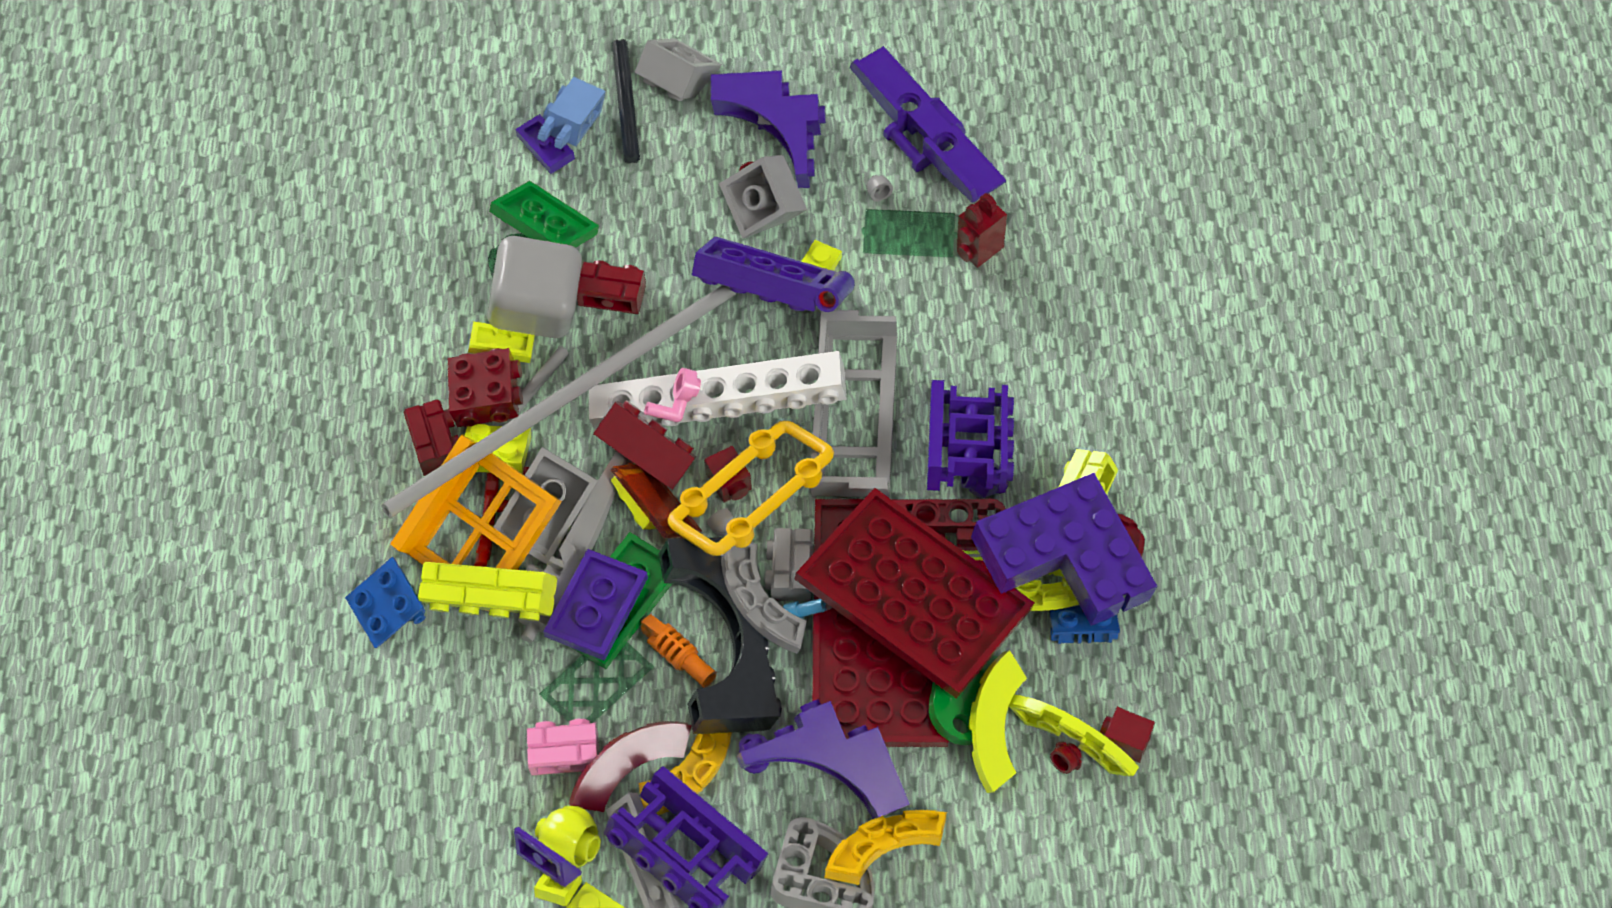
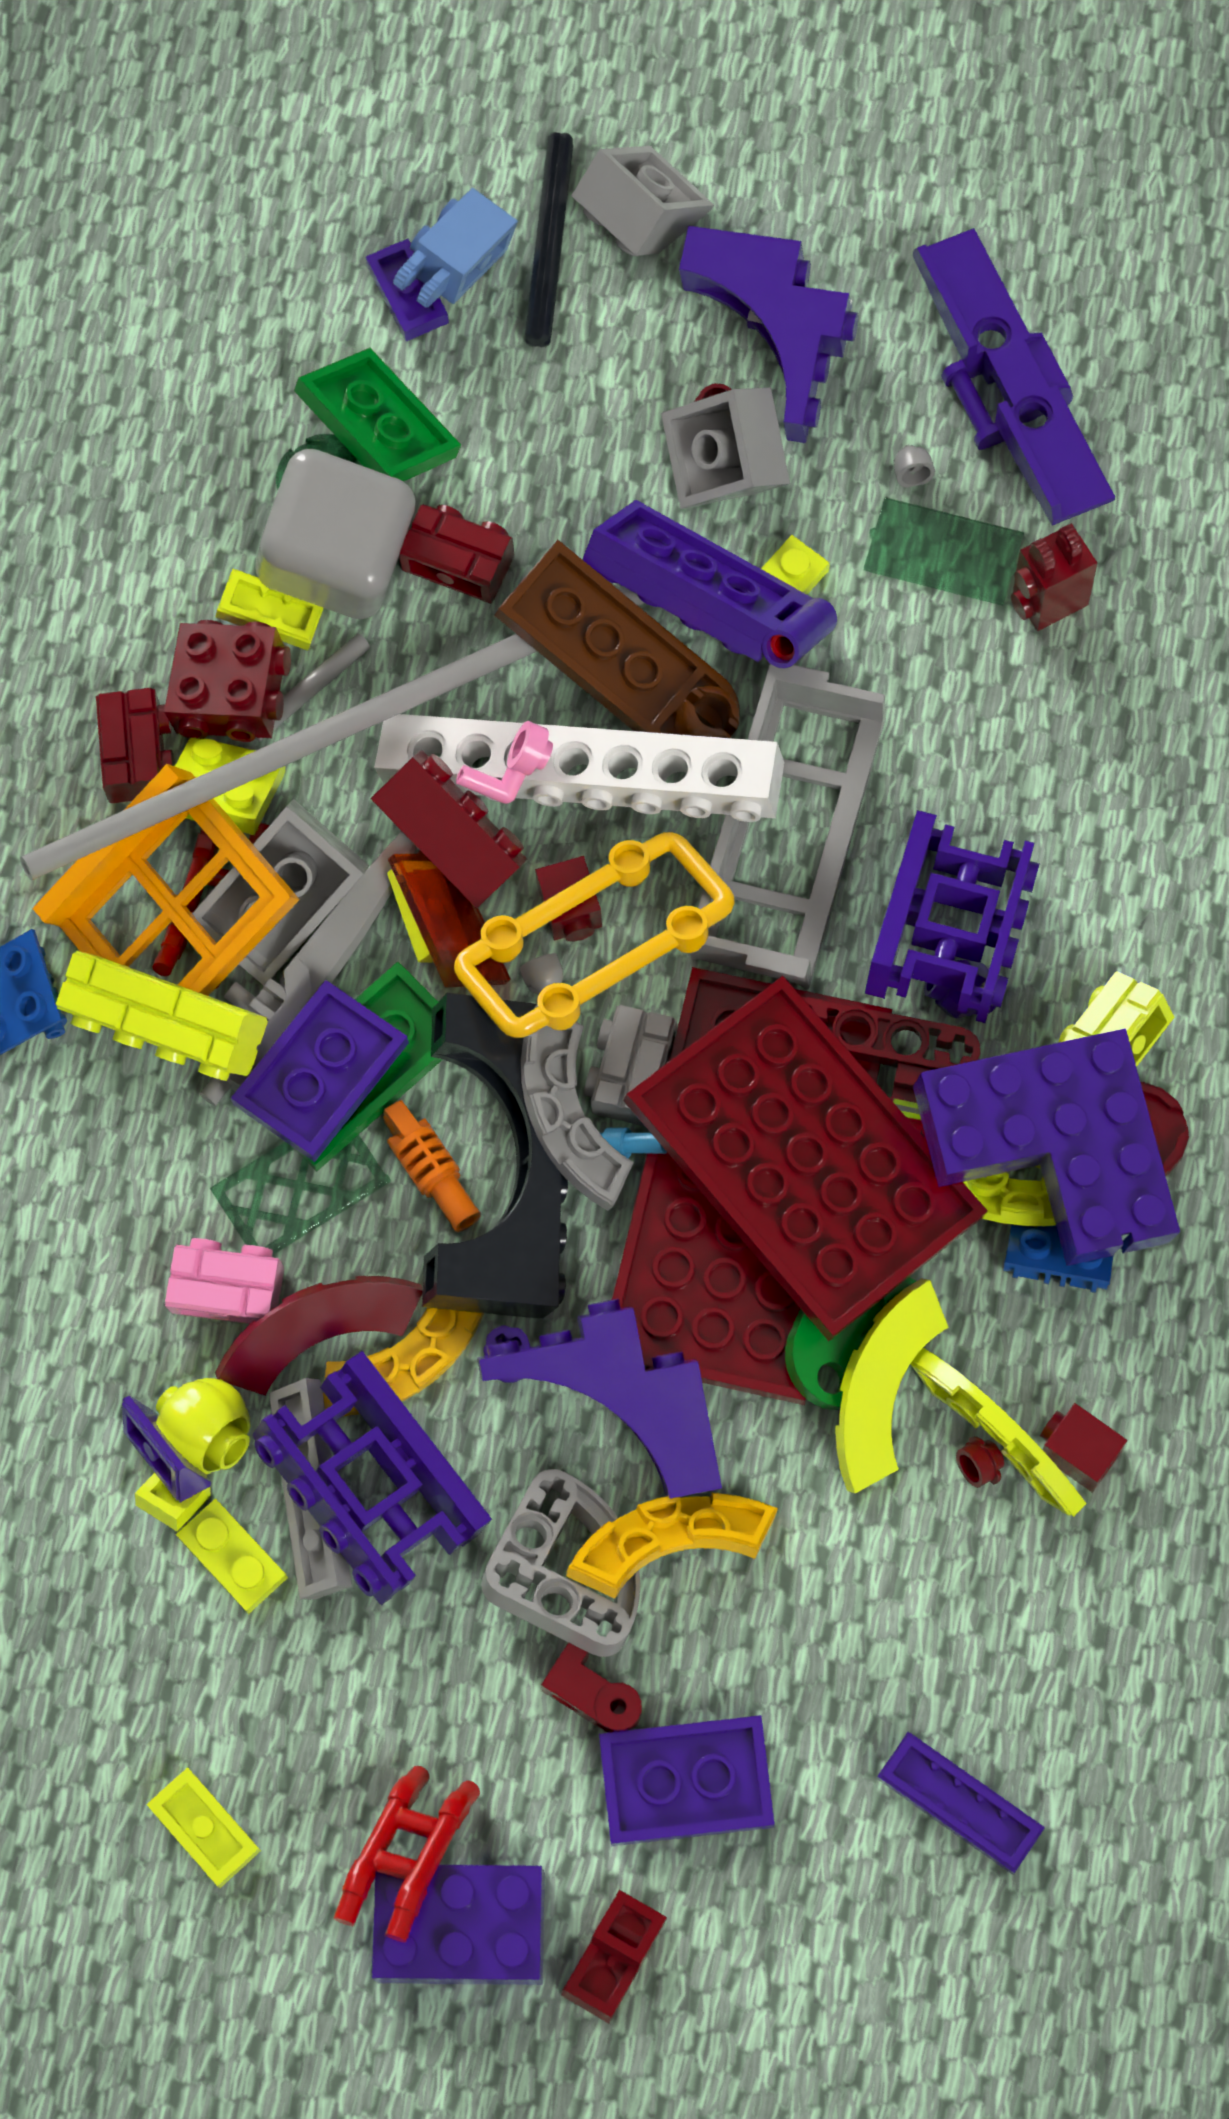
camera: 15 degrees right, 10 degrees up
none -> reddish brown plate [494,540,740,738]

